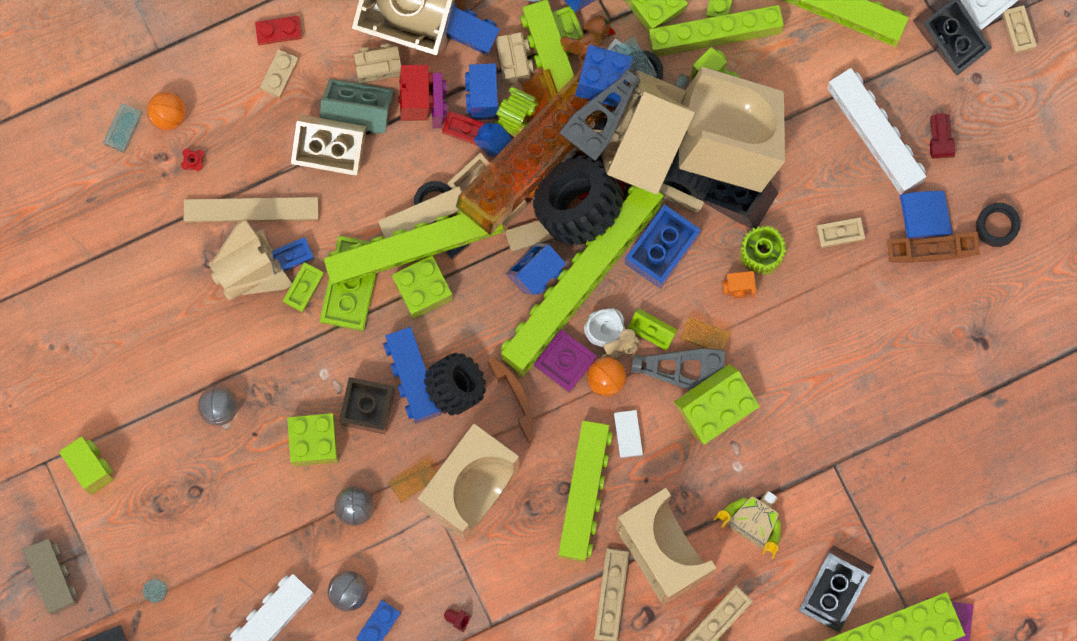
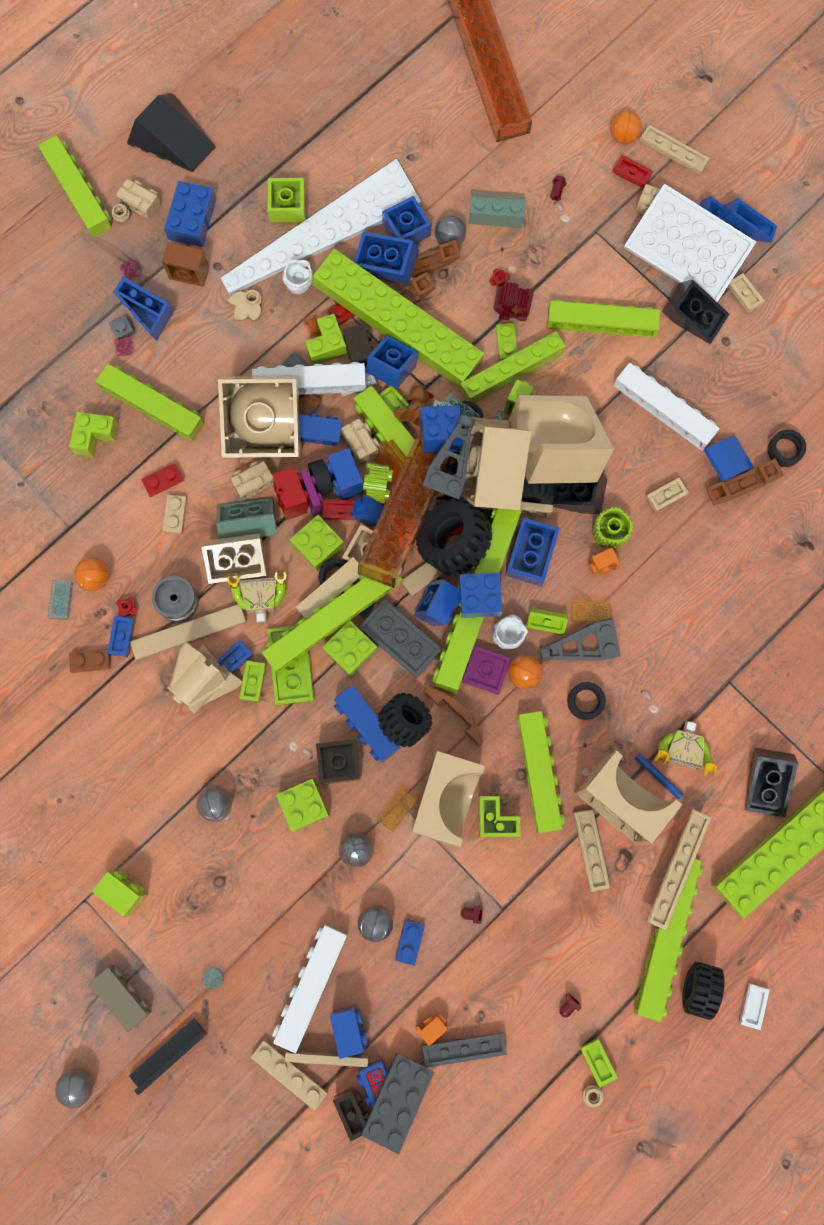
camera: 20 degrees left, 0 degrees up
tan plate [601,329,640,359] -> none
white tile [614,410,643,459] -> none
lime brick [674,364,760,445] -> none
dark red piece [930,113,955,159] -> none
none -> dark orange plate [69,649,111,673]
none -> blue plate [107,616,135,657]
none -> flat silver wheel [152,576,199,622]
none -> torso [227,569,287,623]
none -> lime brick [290,515,345,572]
none -> black tyre [308,459,334,496]
none -> dark grey plate [359,599,442,678]
none -> blue brick [459,573,502,618]
none -> lime brick [478,796,521,837]
none -> black tyre [567,682,606,720]
none -> blue bar [634,753,683,799]

